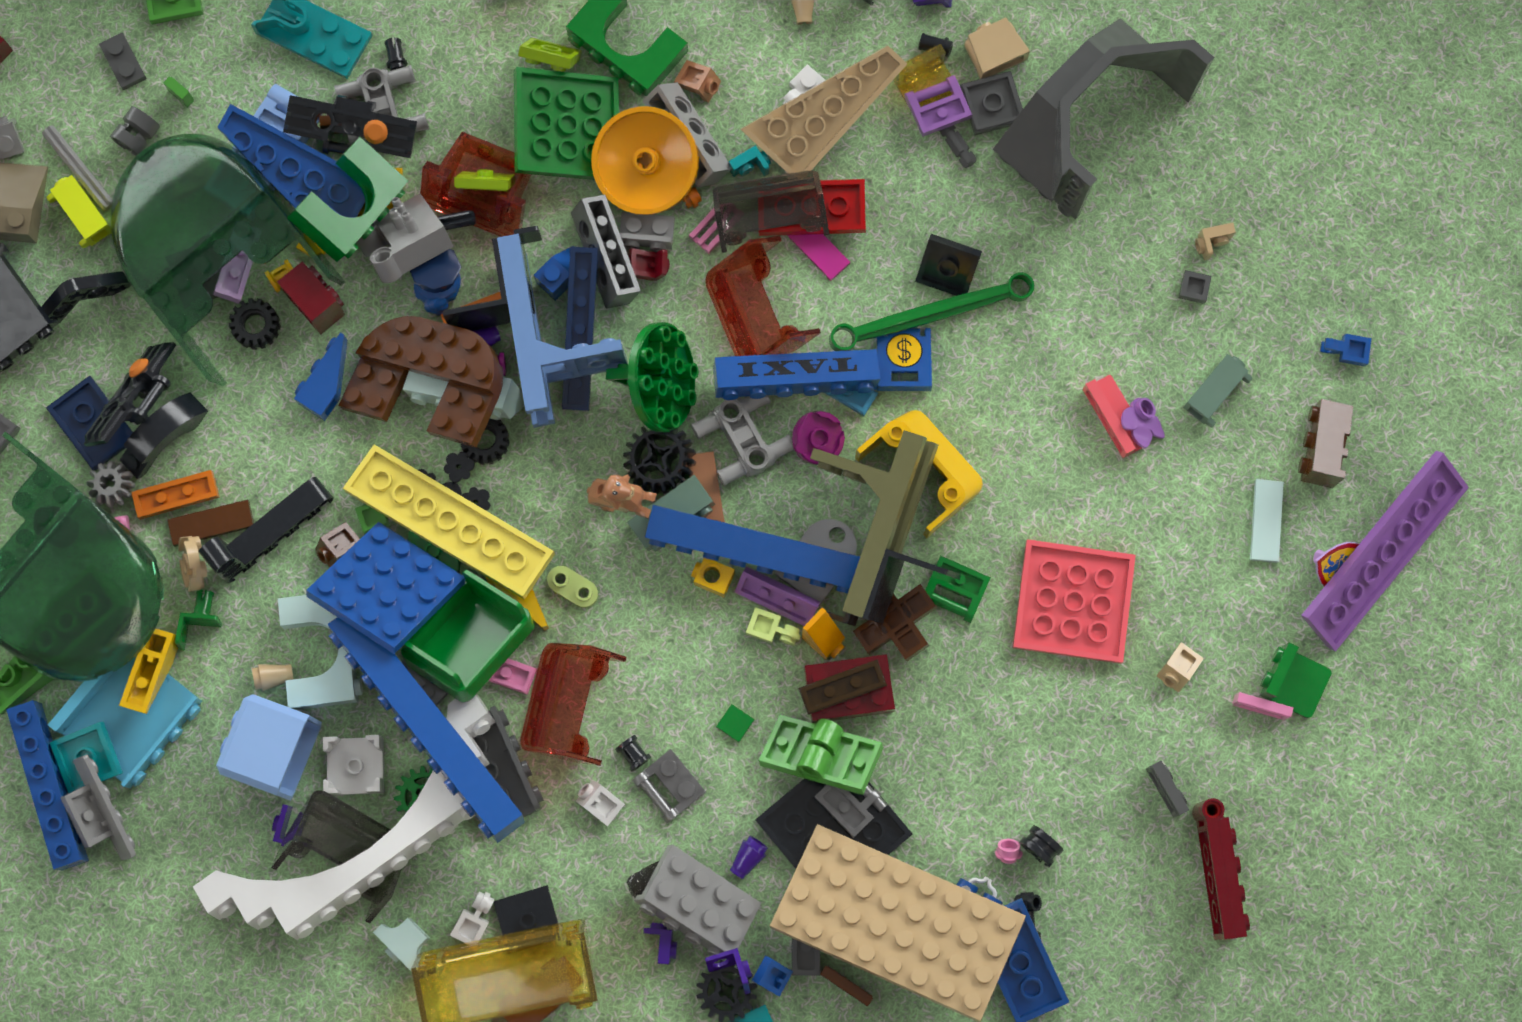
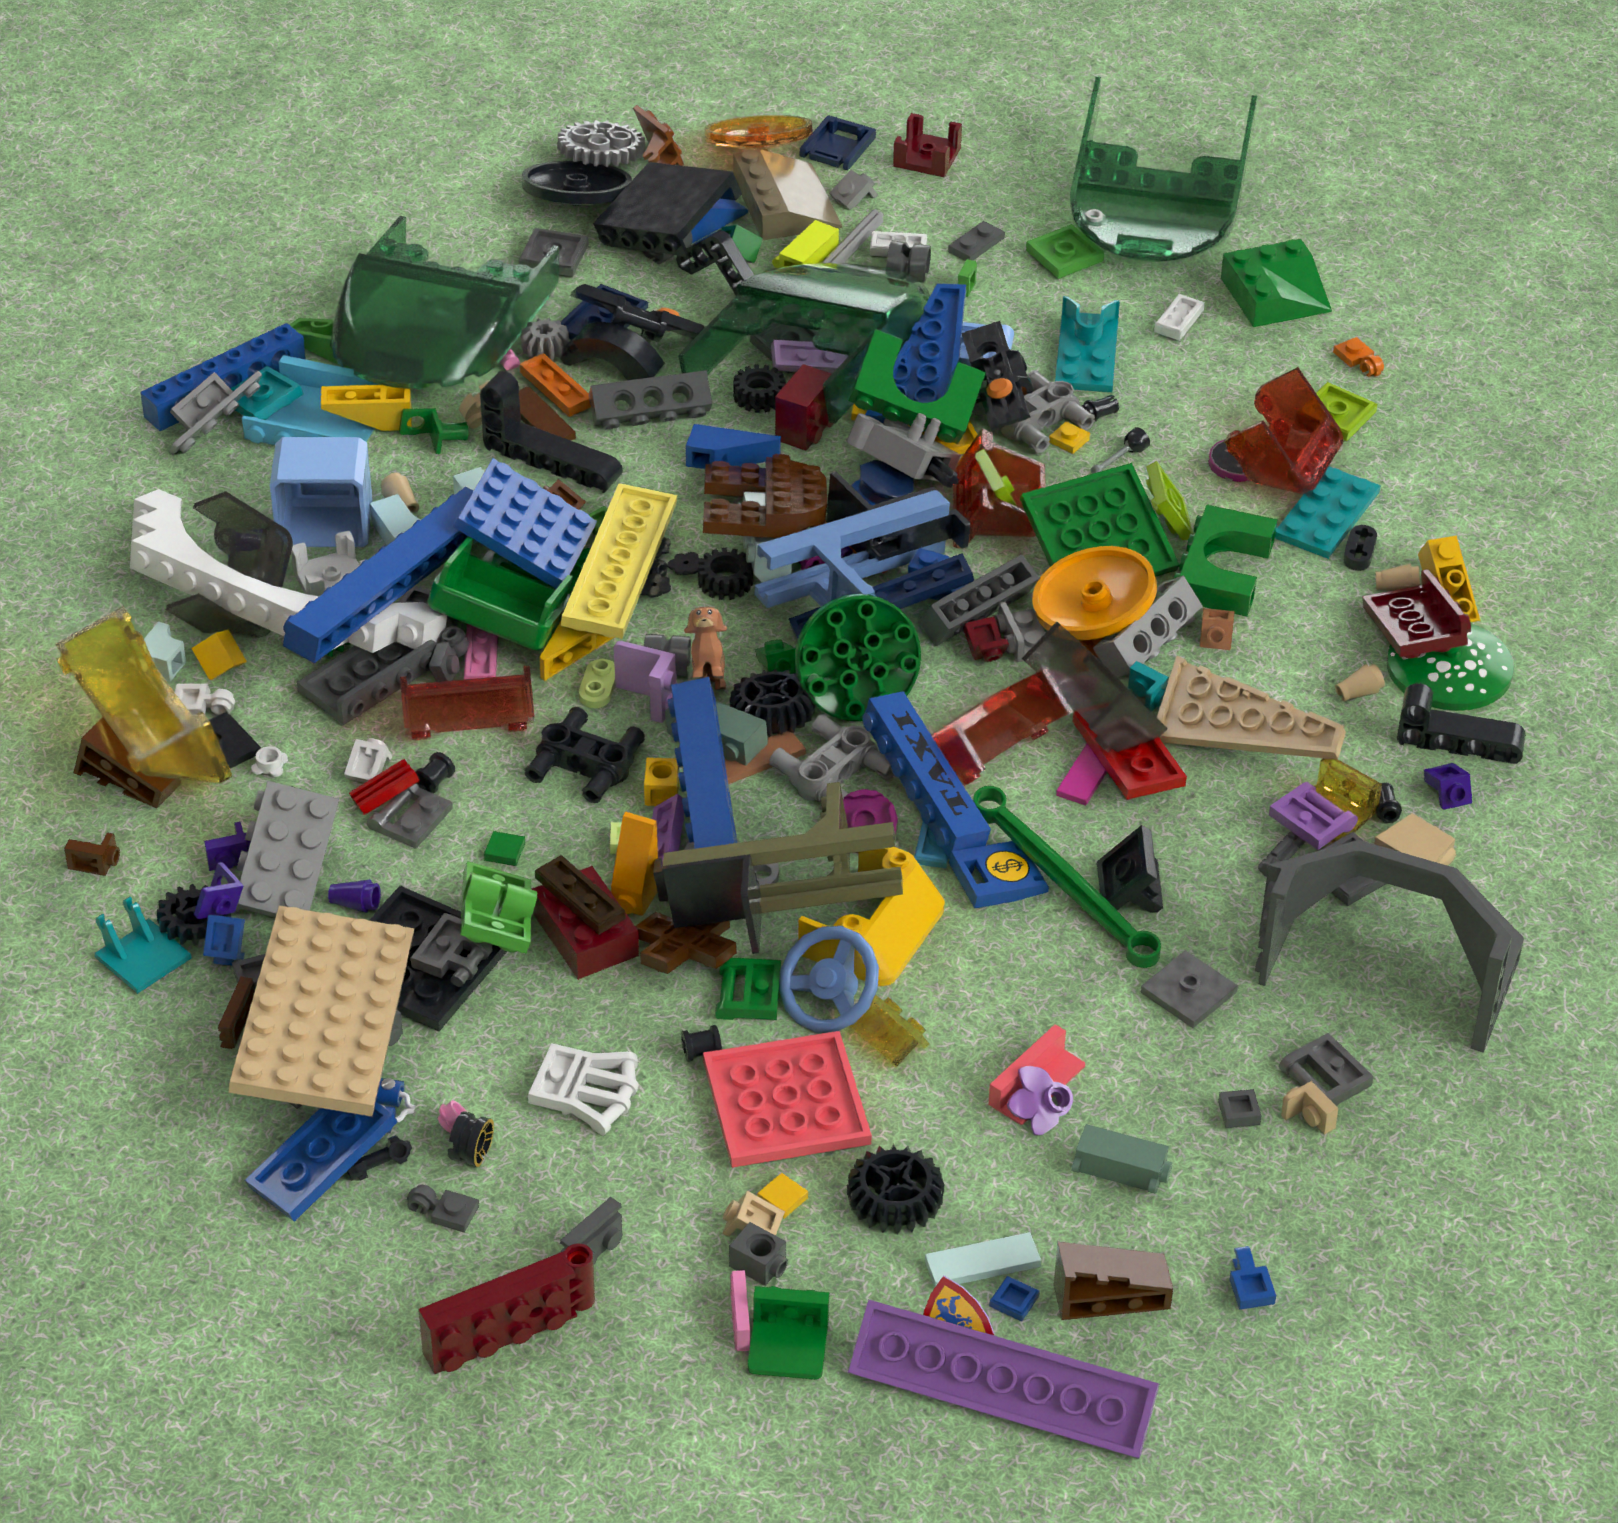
camera: 70 degrees right, 35 degrees down
none -> yellow panel [191,629,247,680]
none -> white plate [251,746,288,777]
none -> red tile [349,759,420,815]
none -> dark grey plate [407,1184,479,1233]
none -> dark grey plate [429,626,469,687]
none -> black piece [524,707,645,804]
none -> white plate [528,1043,639,1136]
none -> dark grey brick [589,370,713,430]
none -> lavender bracket [613,641,677,723]
none -> dark grey wheel [644,634,691,677]
none -> black bush [681,1025,722,1062]
none -> green panel [721,225,763,263]
none -> dark grey brick [729,1222,788,1286]
none -> green bracket [755,639,796,674]
none -> yellow tile [757,1172,808,1219]
none -> medium blue piece [779,926,879,1033]
none -> black gear [847,1143,945,1235]
none -> clear yellow bracket [848,994,930,1068]
none -> white plate [870,231,927,257]
none -> blue tile [989,1276,1040,1322]
none -> yellow plate [1049,421,1090,454]
none -> black hinge [1091,427,1150,474]
none -> flat silver plate [1141,950,1238,1028]
none -> flat silver plate [1279,1033,1374,1106]

